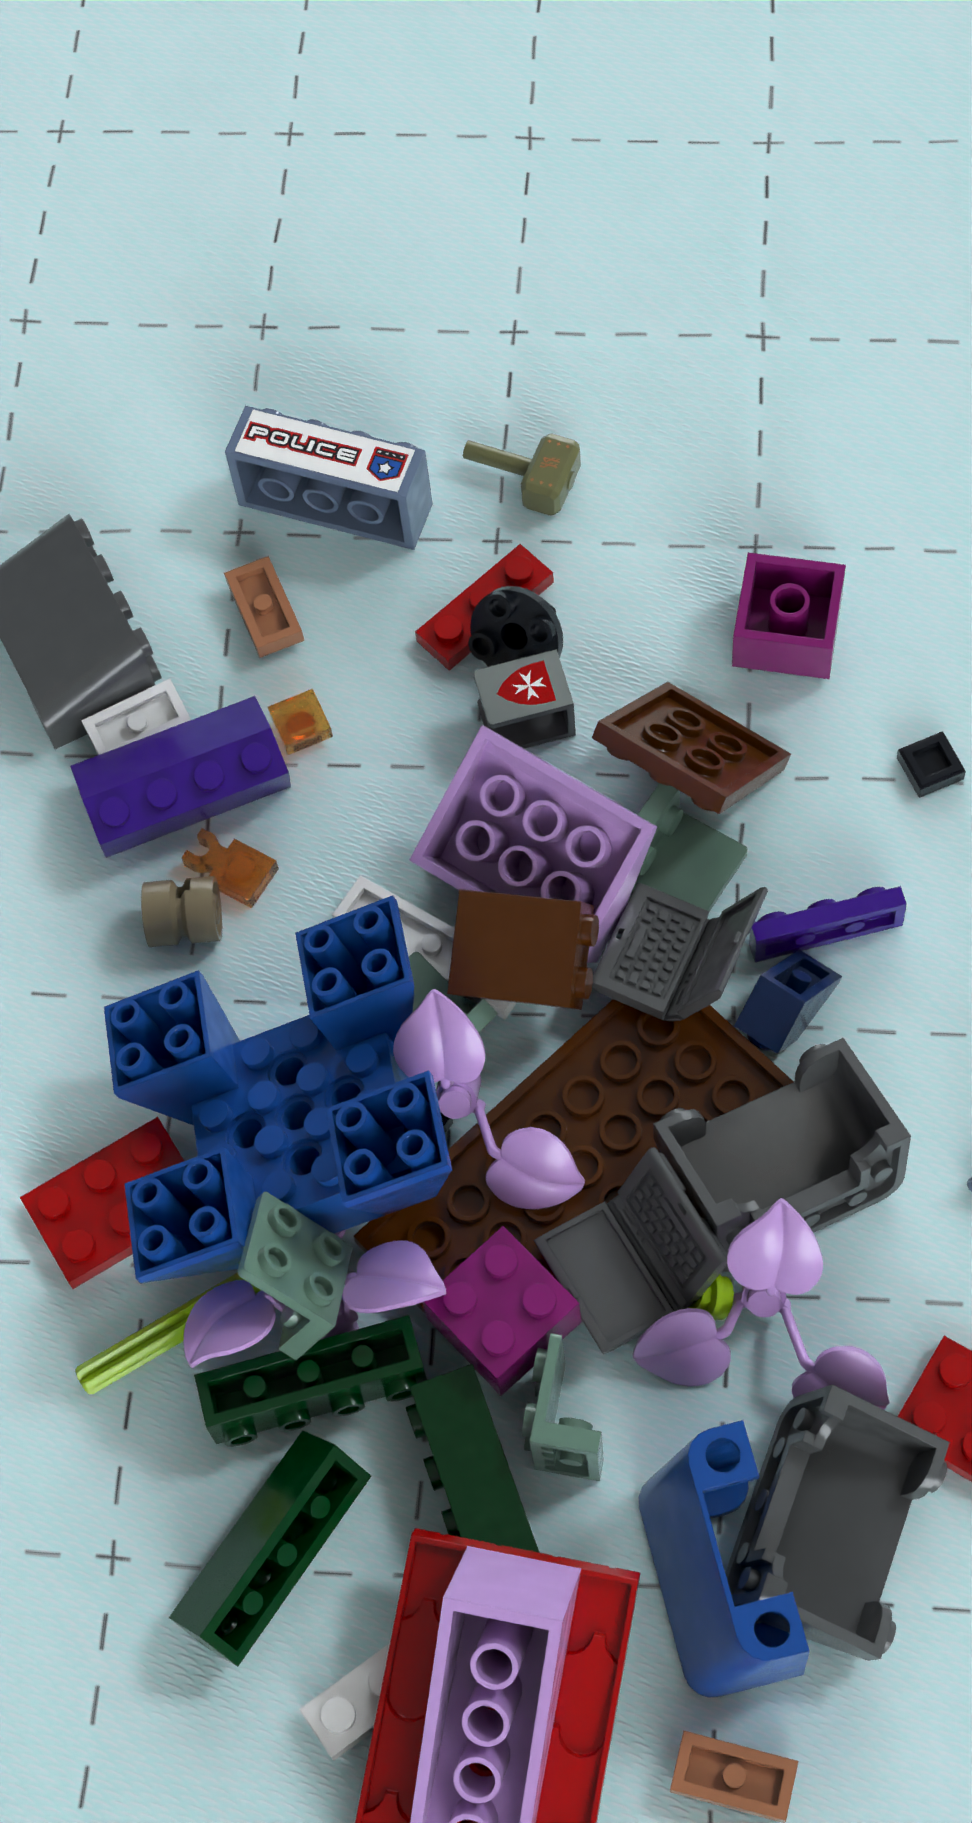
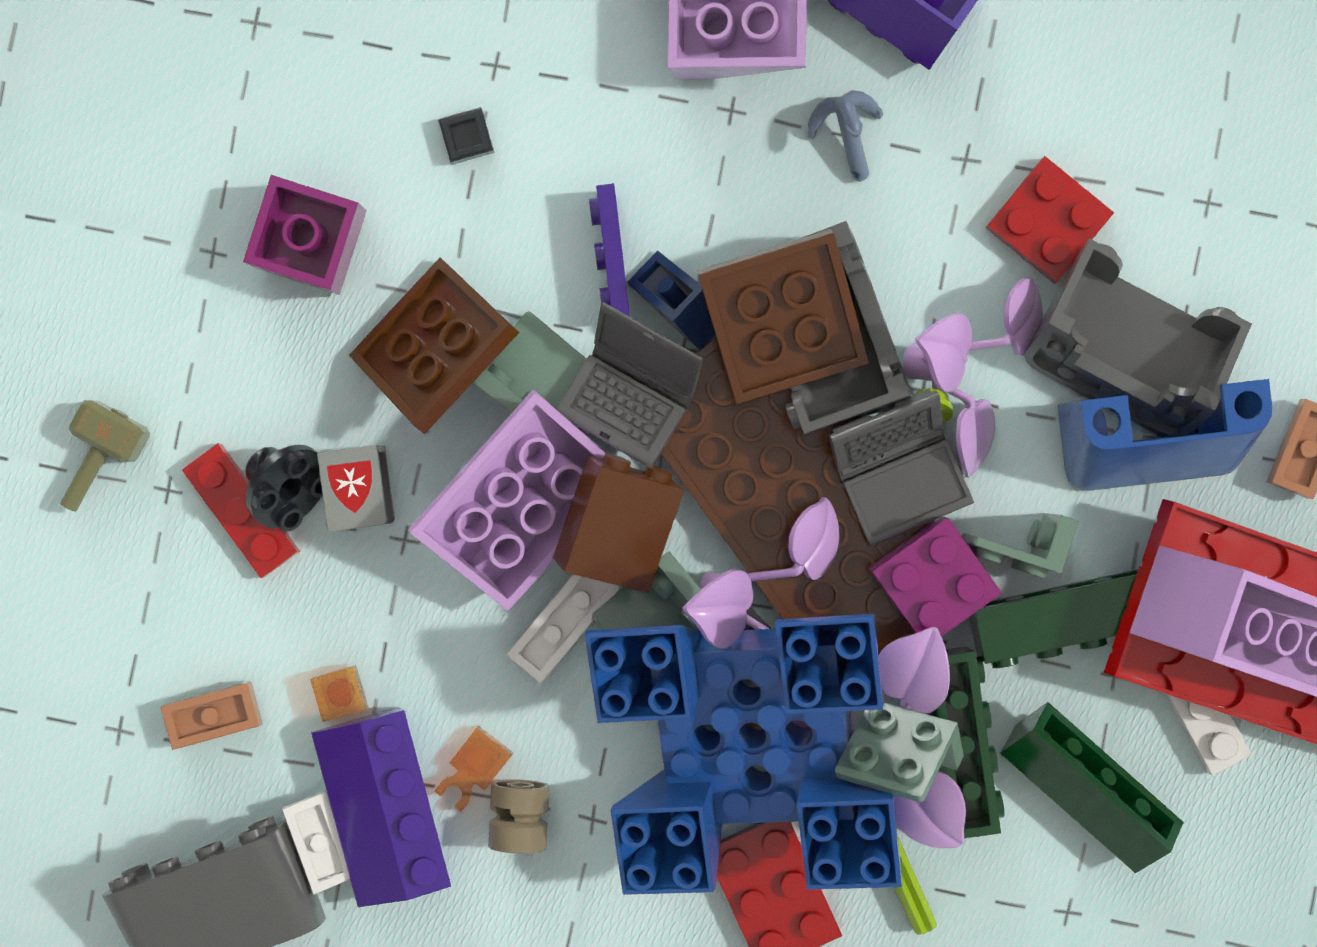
camera: 85 degrees left, 25 degrees up
sand blue brick [225,406,433,550] -> none
none -> reddish brown plate [697,229,869,404]

